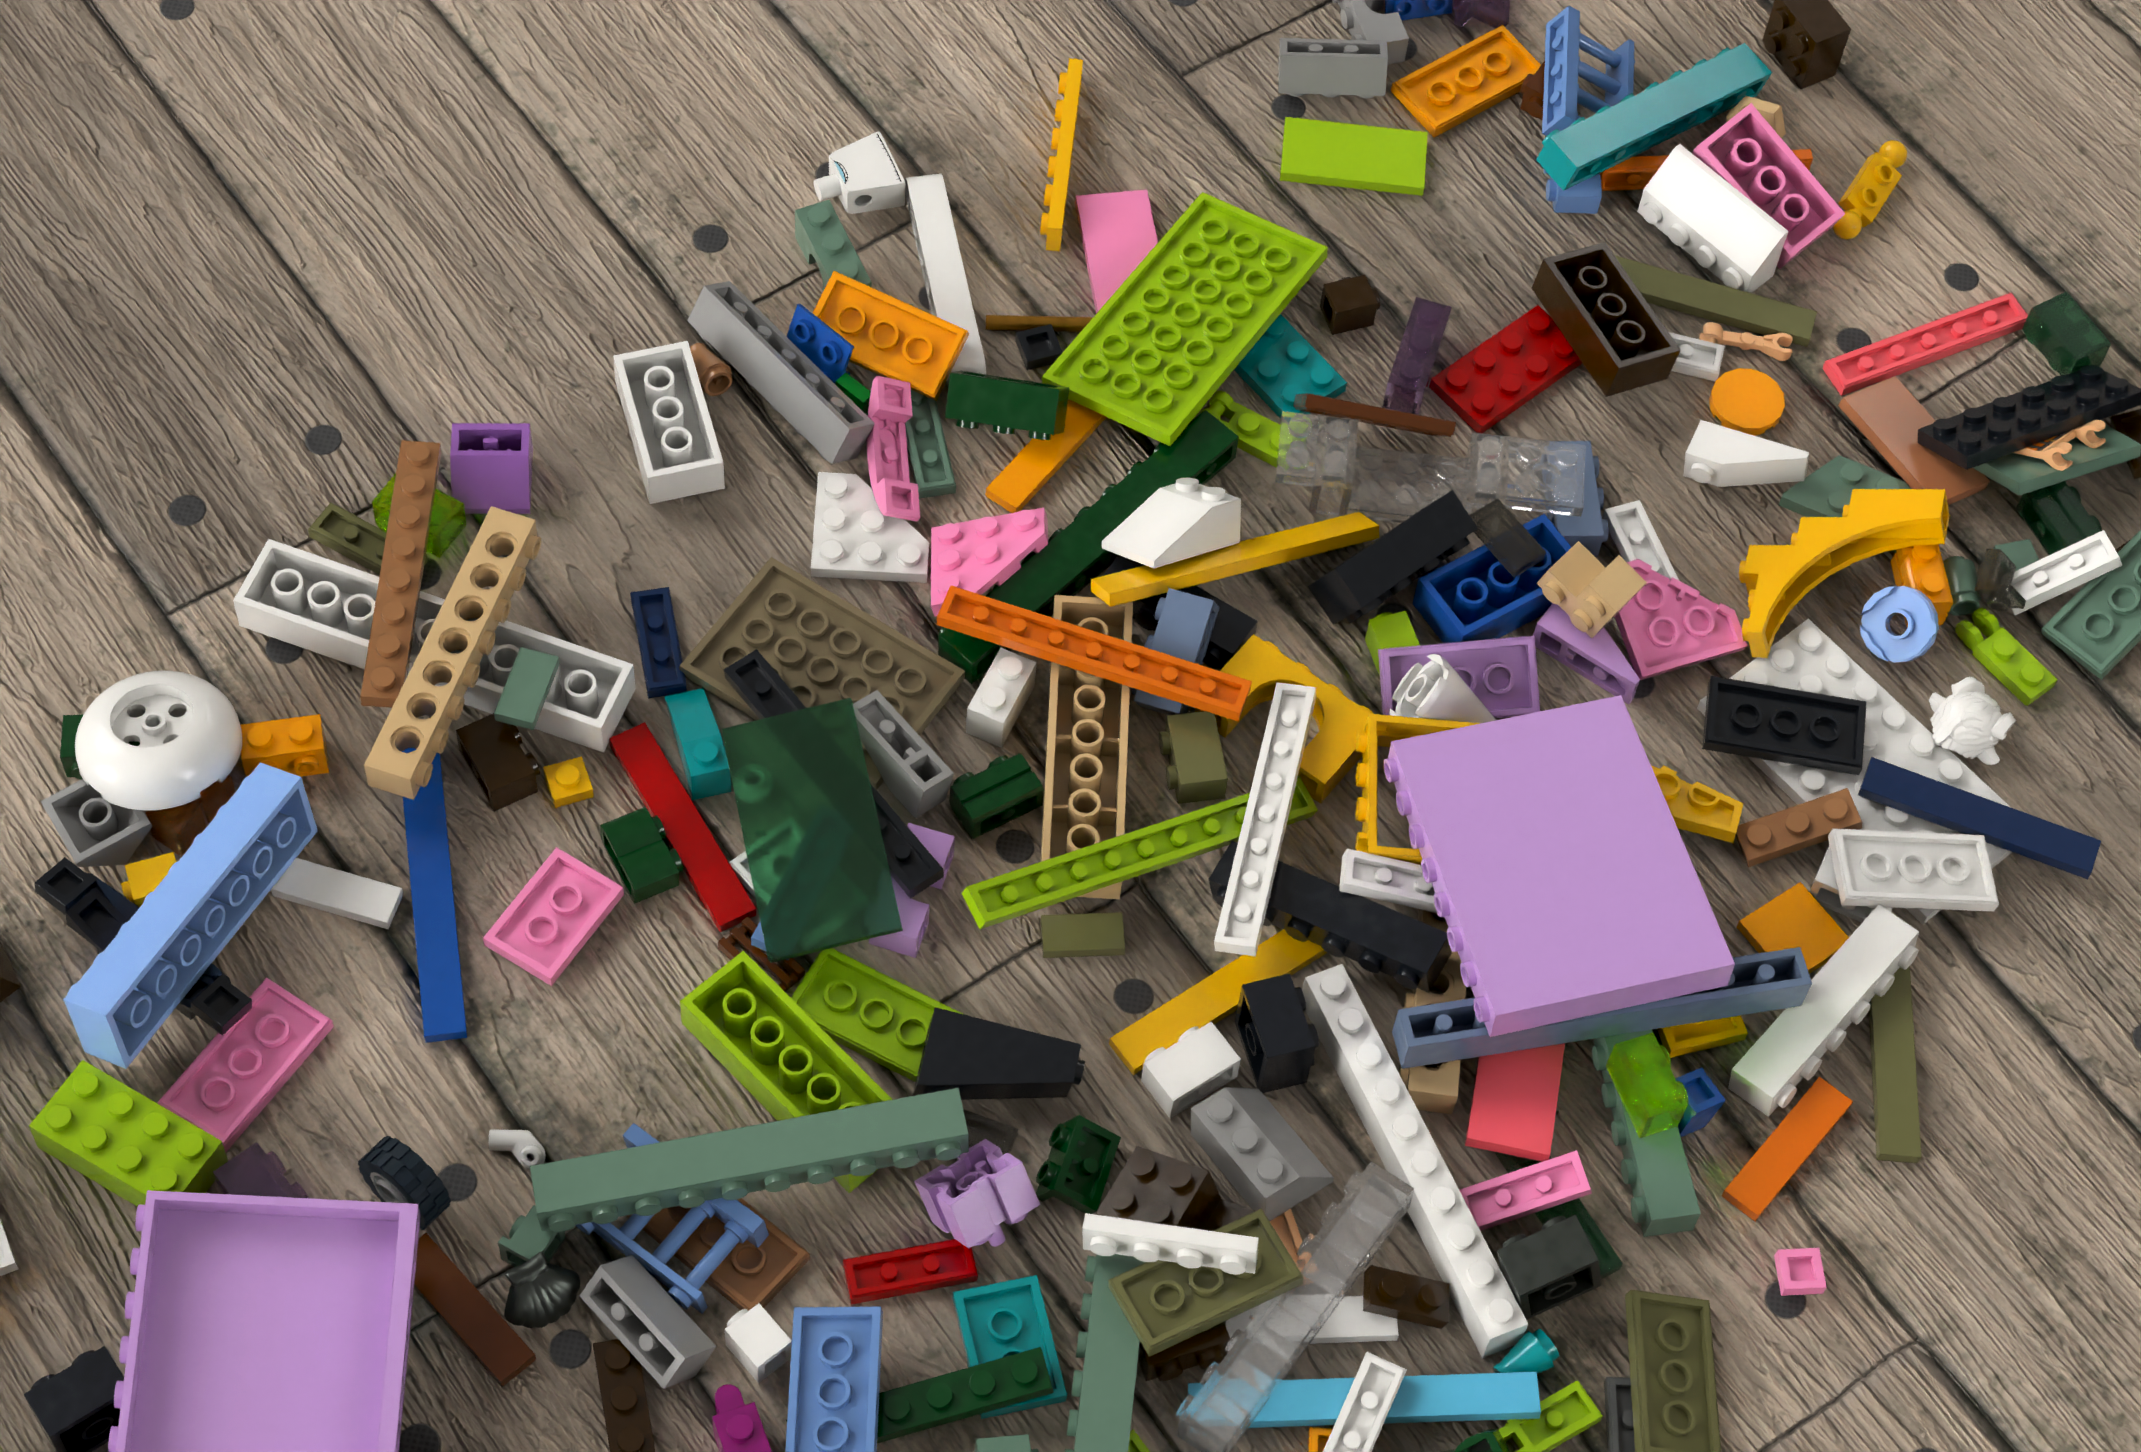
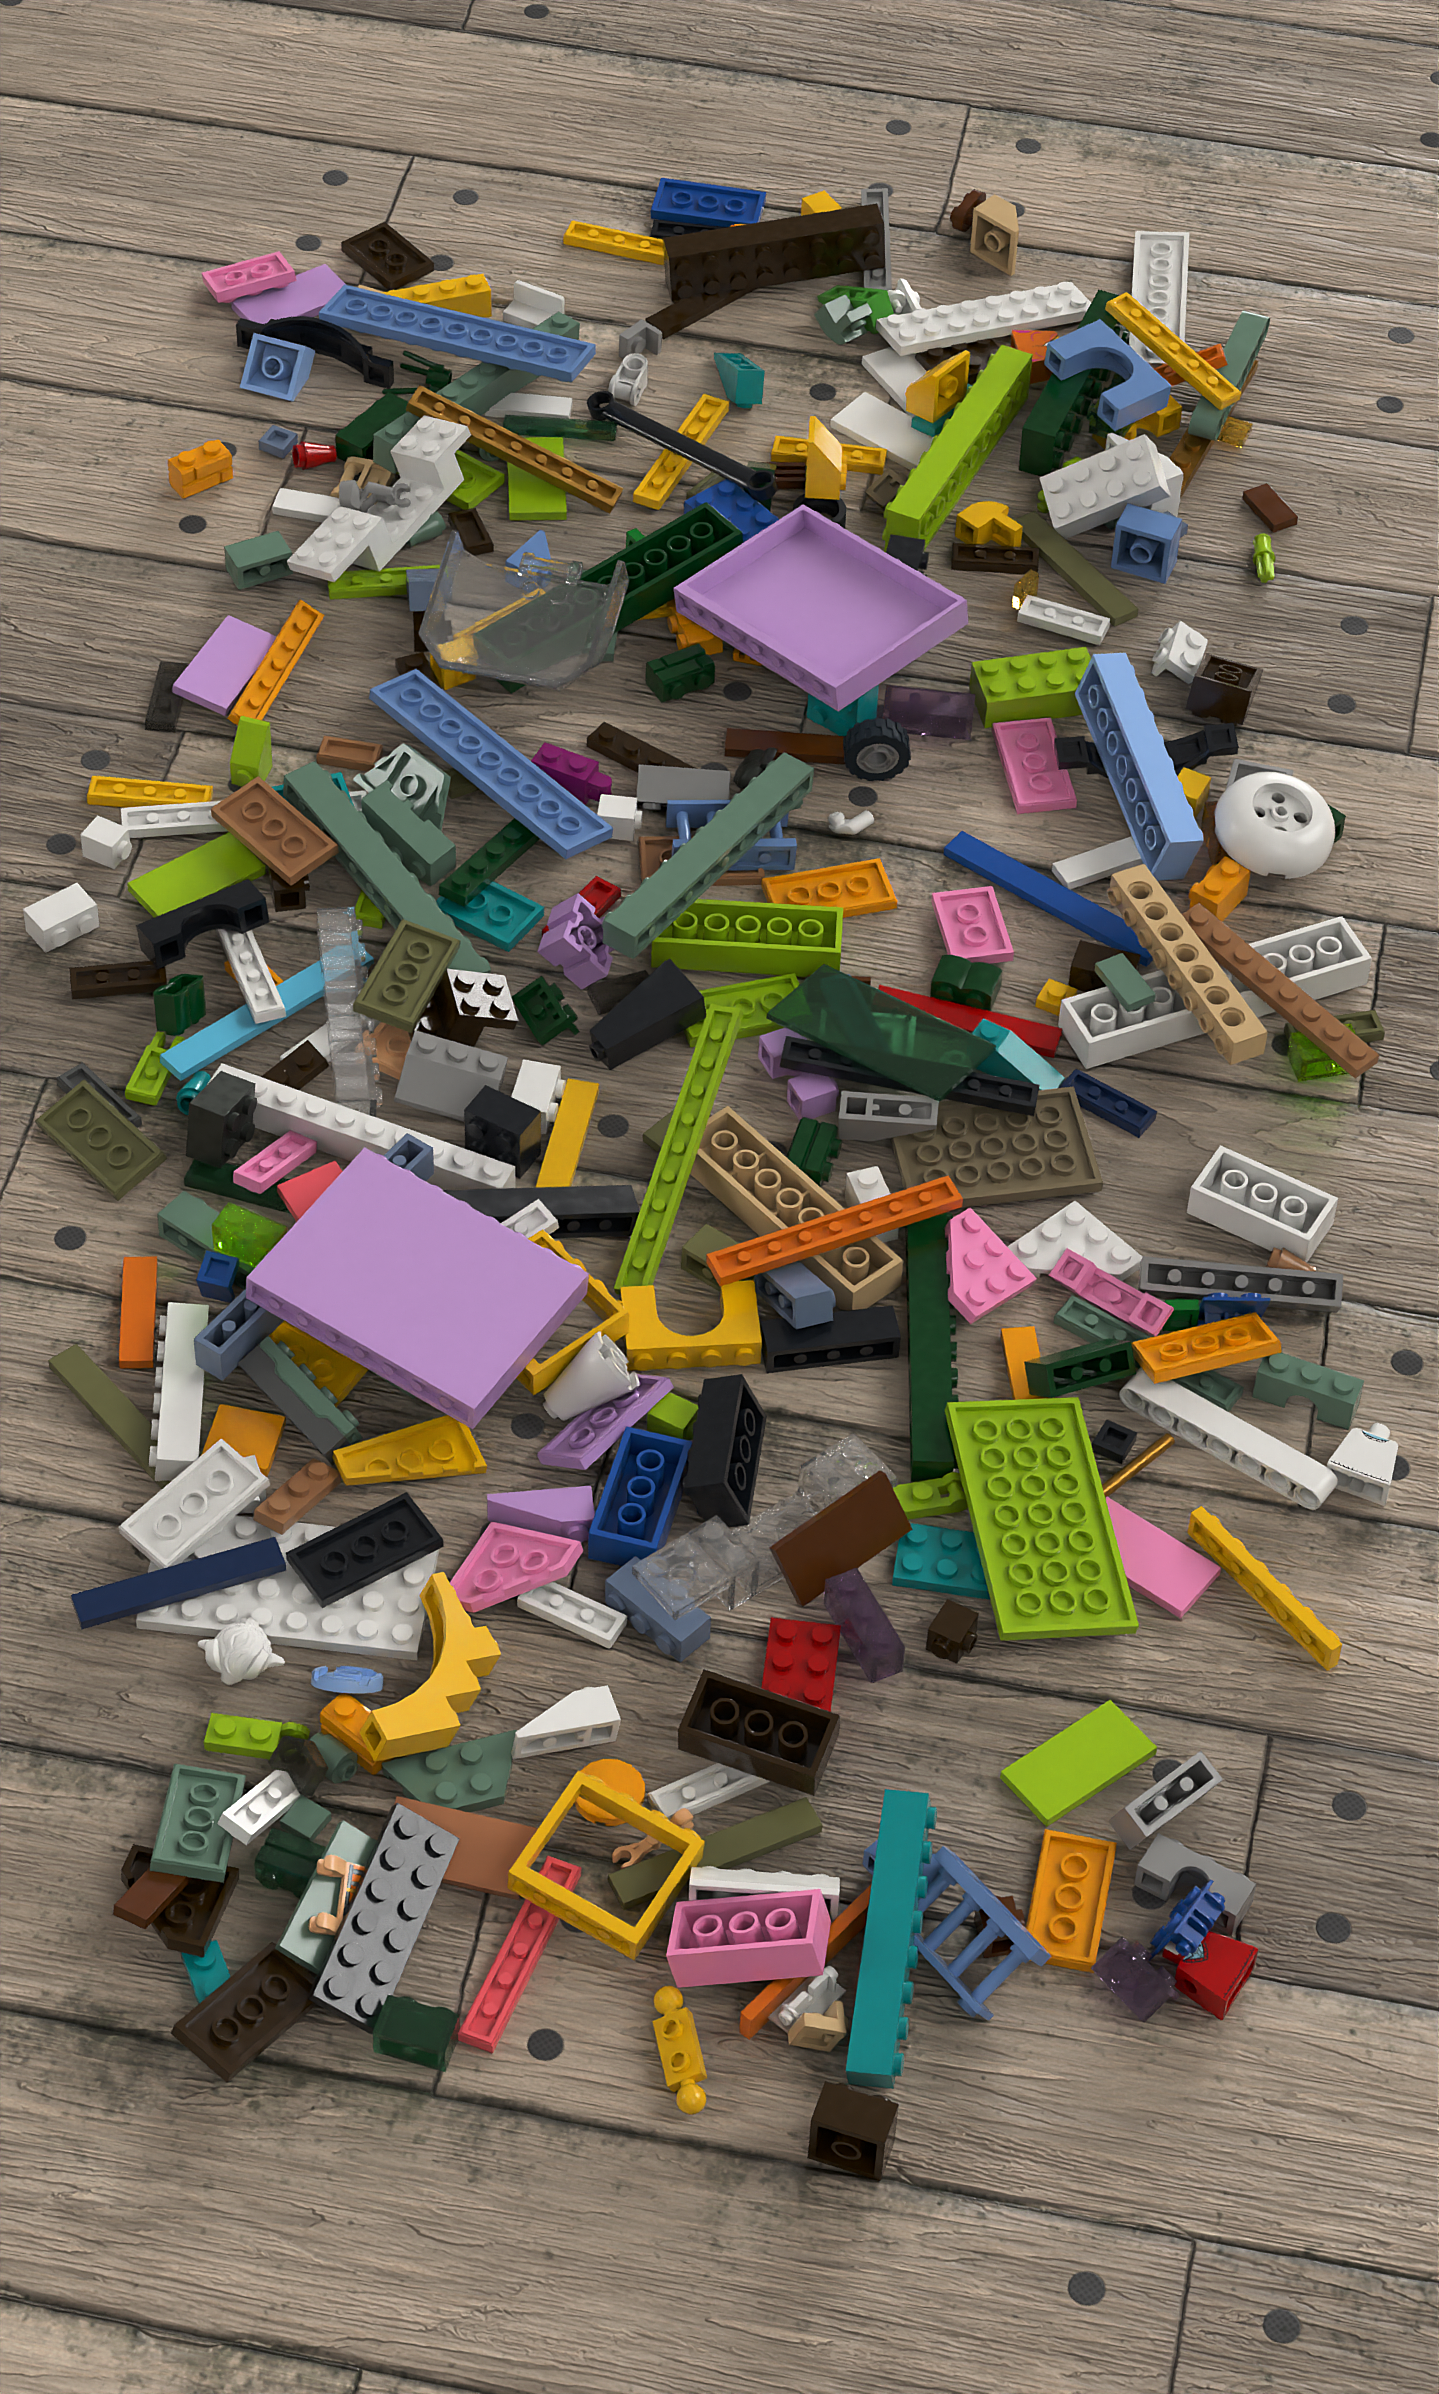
camera: 140 degrees right, 10 degrees down
medium lavender slope [450,423,533,514] -> none
white plate [1082,1213,1259,1275] -> none
yellow tile [1091,512,1379,607] -> none
white slope [1102,478,1241,568] -> none
white plate [1214,682,1316,957] -> none
clear smoke tile [1470,498,1546,578] -> none
tan brick [1537,541,1647,638] -> none
bright pink plate [1774,1248,1827,1296] -> none
none -> piece [238,1336,363,1466]
none -> yellow window [507,1770,705,1961]
none -> light orange tile [761,858,897,918]

